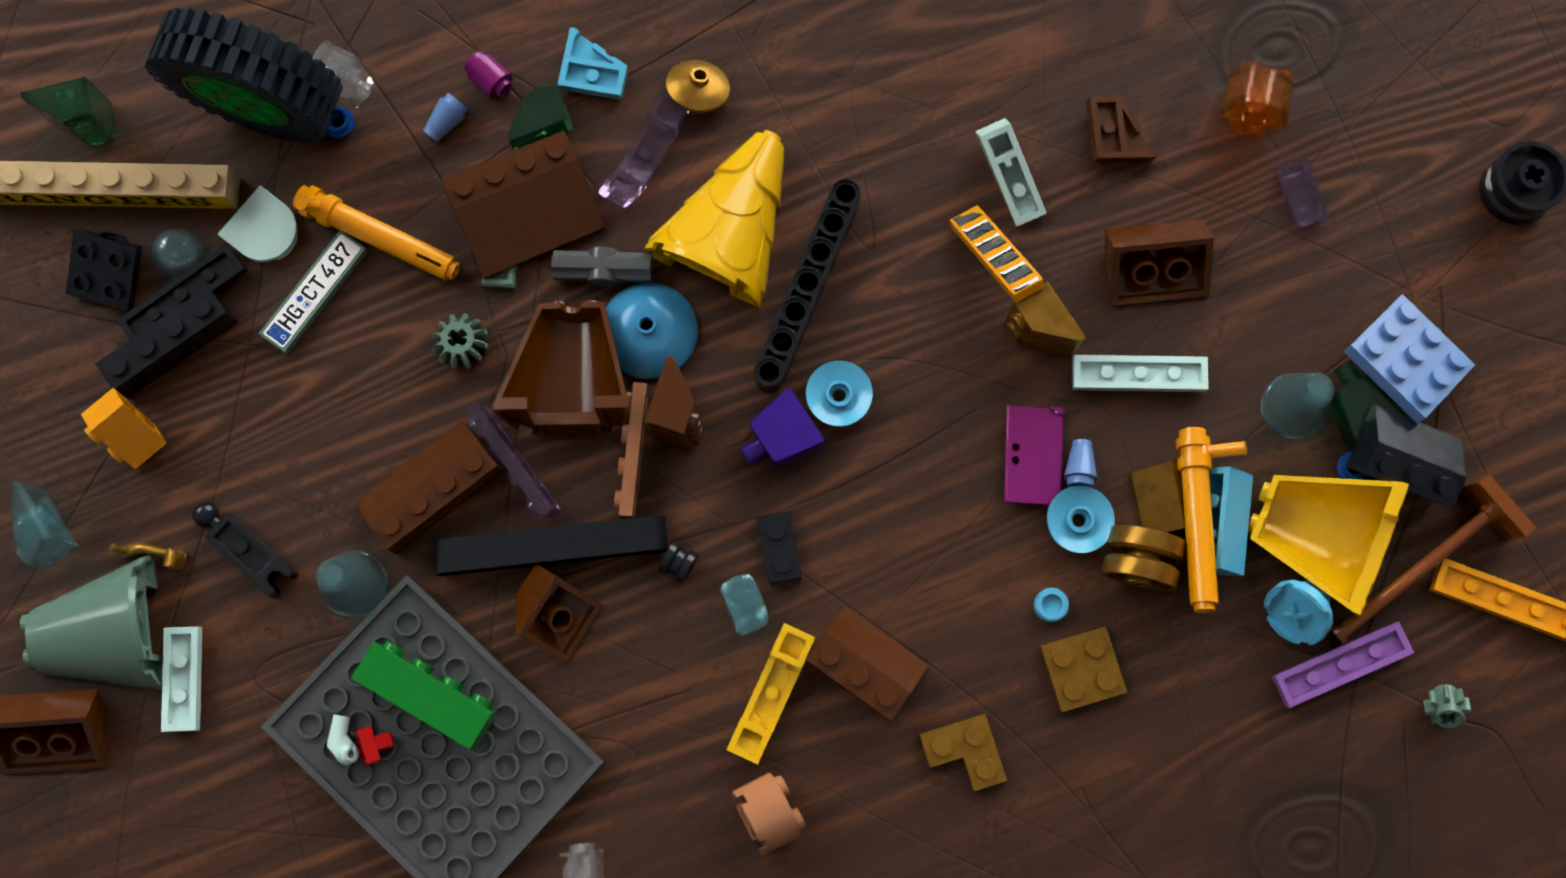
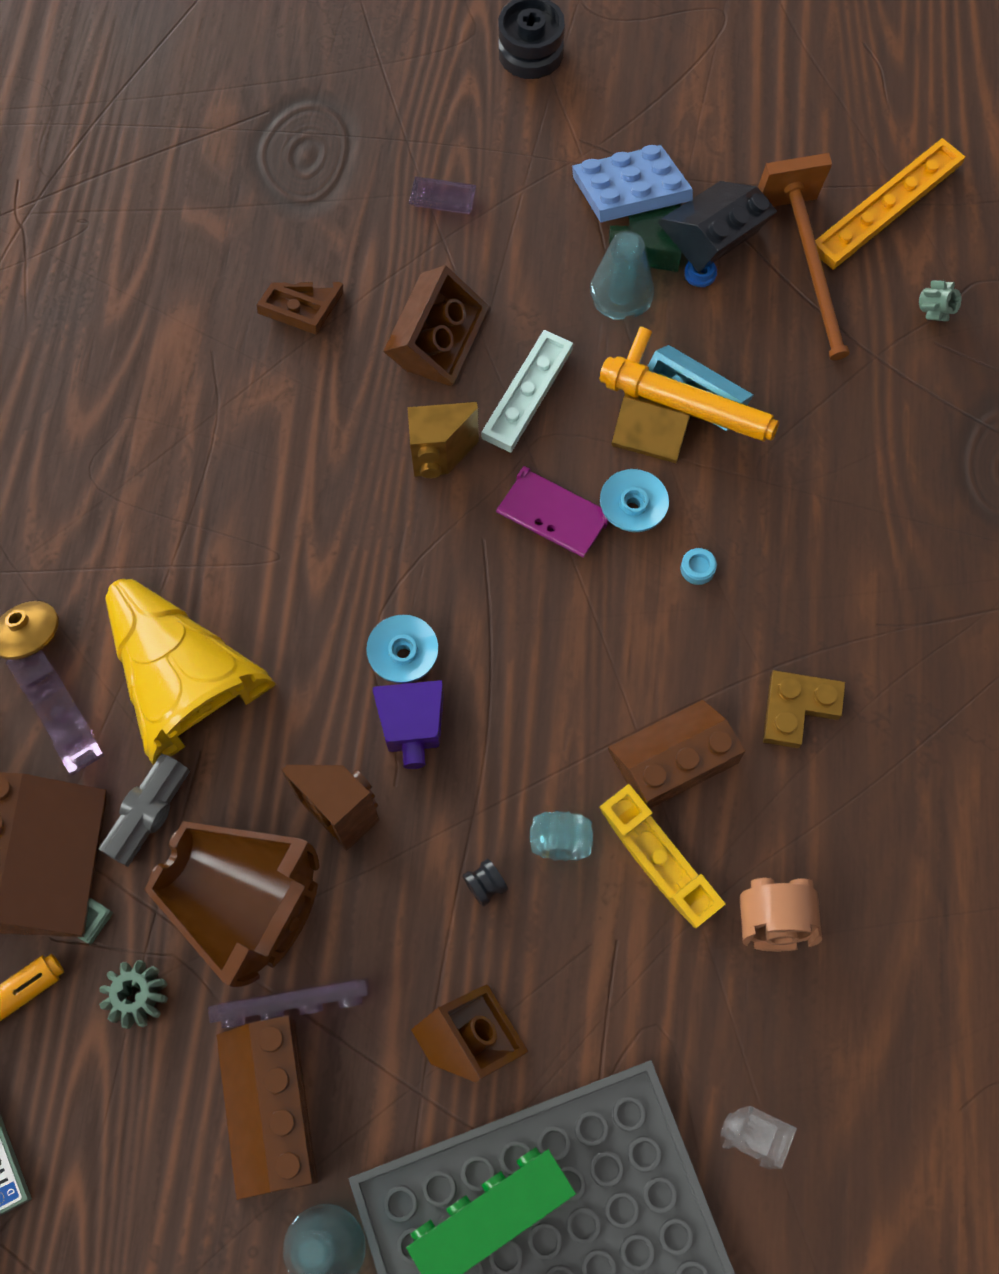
camera: 65 degrees left, 10 degrees down
black beam [433,516,669,576] -> none
dark azure dish [606,283,698,380] -> none
nougat plate [614,382,650,519] -> none
black beam [754,178,861,393] -> none
black plate [756,511,802,584] -> none
tile [949,205,1045,303] -> none
light aqua slope [975,118,1047,226] -> none
pearl gold plate [1039,626,1128,713] -> none
medium blue cone [1064,439,1098,488] -> none
pearl gold wheel [1101,525,1186,591] -> none
clear orange brick [1221,61,1294,135] -> none
yellow cone [1248,475,1409,615] -> none
medium azure tile [1264,580,1333,645] -> none
medium lavender plate [1271,621,1414,708] -> none

